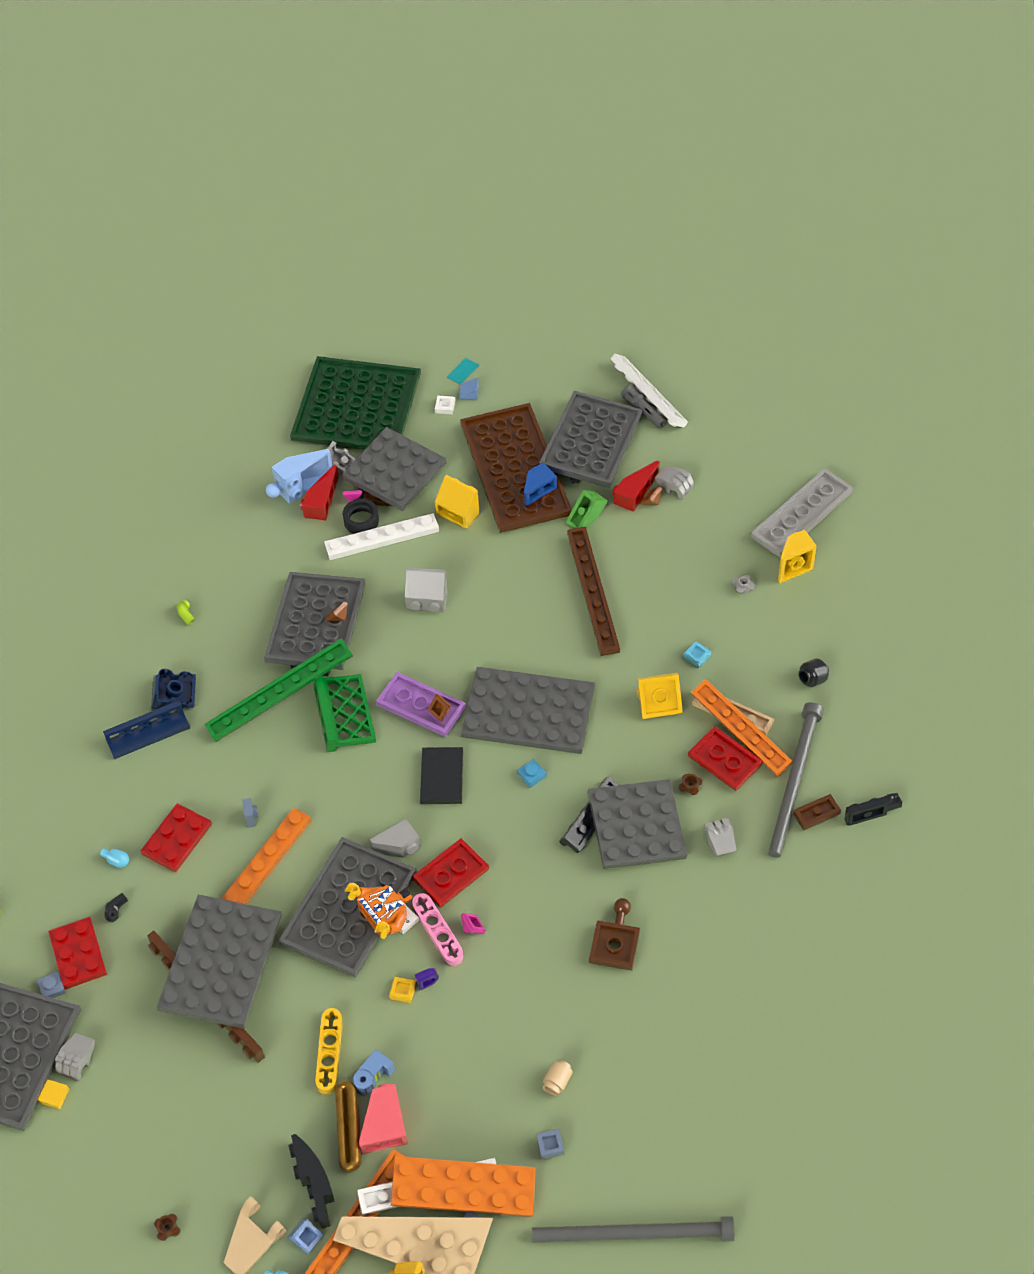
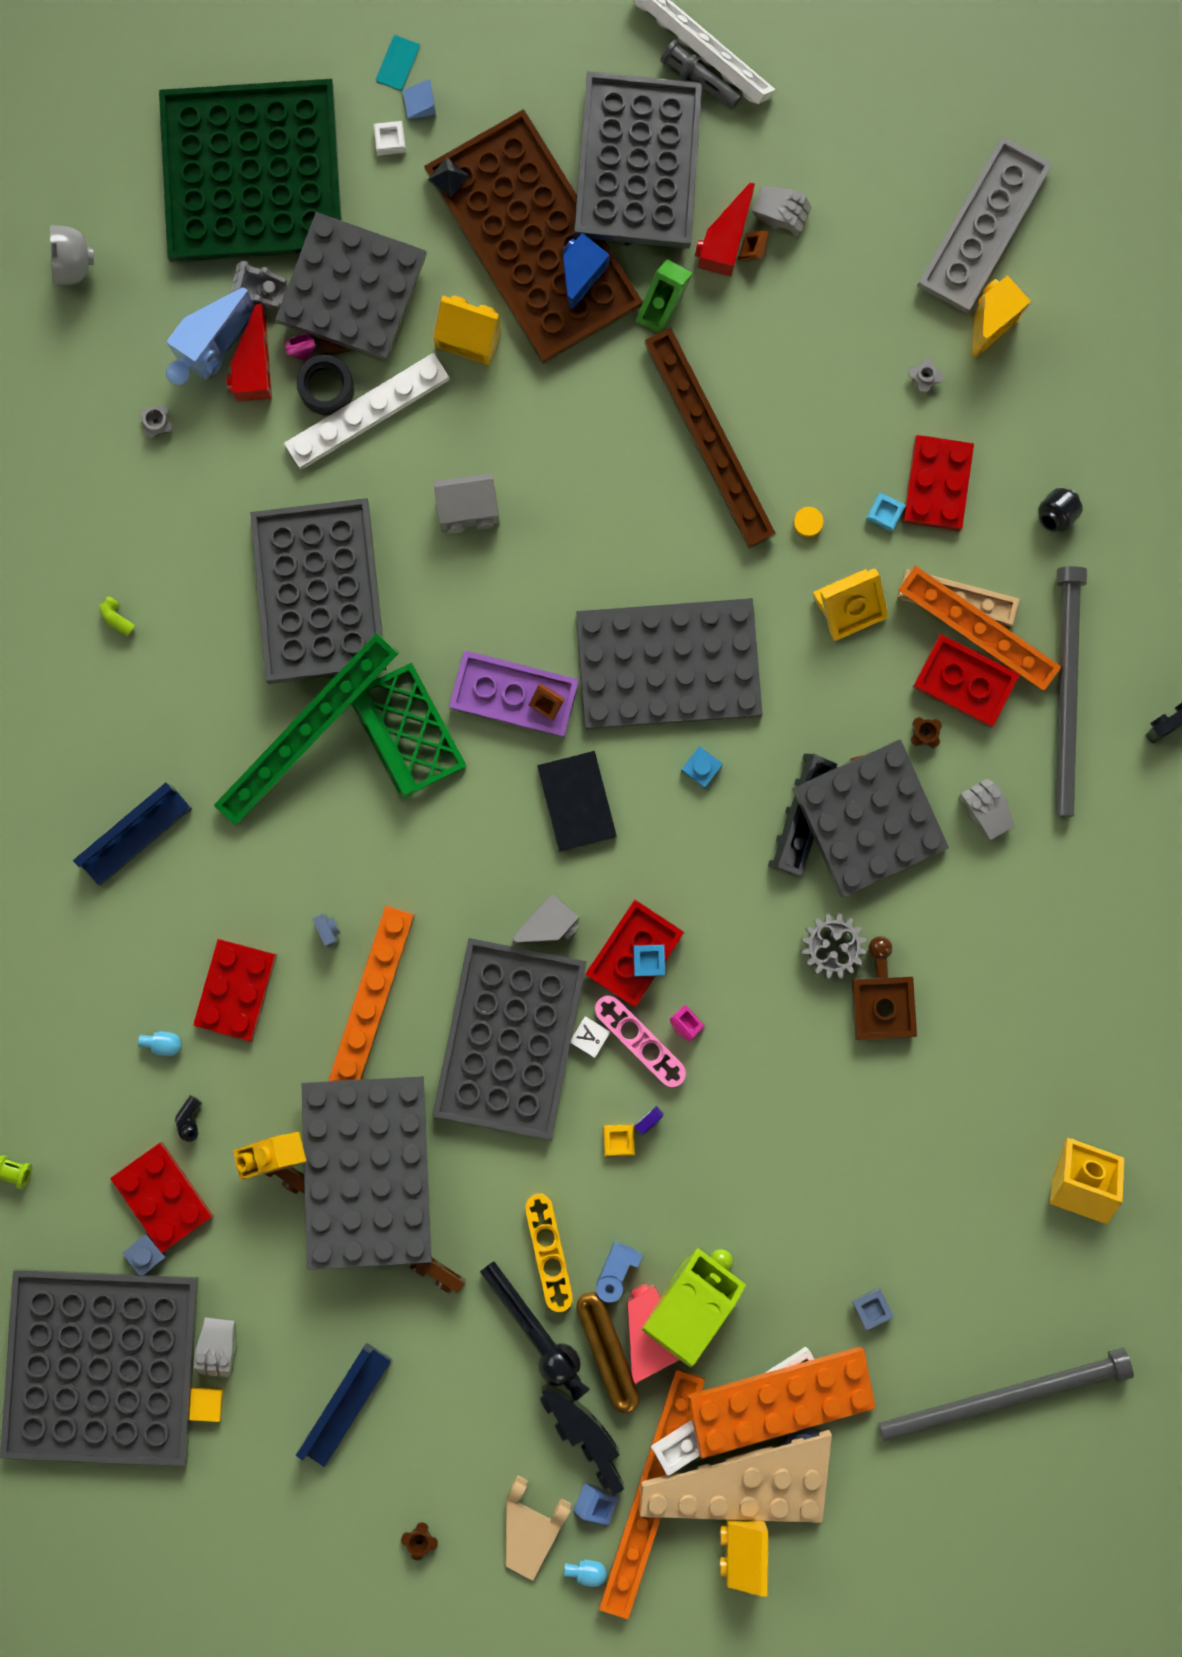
camera: 20 degrees left, 30 degrees up
dark blue slope [151,668,196,709] -> none
dark orange slope [325,602,348,621] -> none
torso [344,883,412,939] -> none
tan brick [542,1060,573,1096] -> none
reddish brown plate [793,794,841,830] -> none
none -> light grey cylinder [50,225,94,286]
none -> light grey plate [140,405,173,438]
none -> yellow slope [233,1131,306,1180]
none -> dark blue fence [295,1343,392,1467]
none -> black slope [428,158,469,199]
none -> black piece [480,1261,590,1401]
none -> dark azure plate [634,945,665,976]
none -> lime slope [641,1248,746,1368]
none -> yellow tile [793,507,824,538]
none -> light grey gear [801,914,867,978]
none -> red plate [902,435,974,531]
none -> yellow slope [1050,1137,1124,1224]

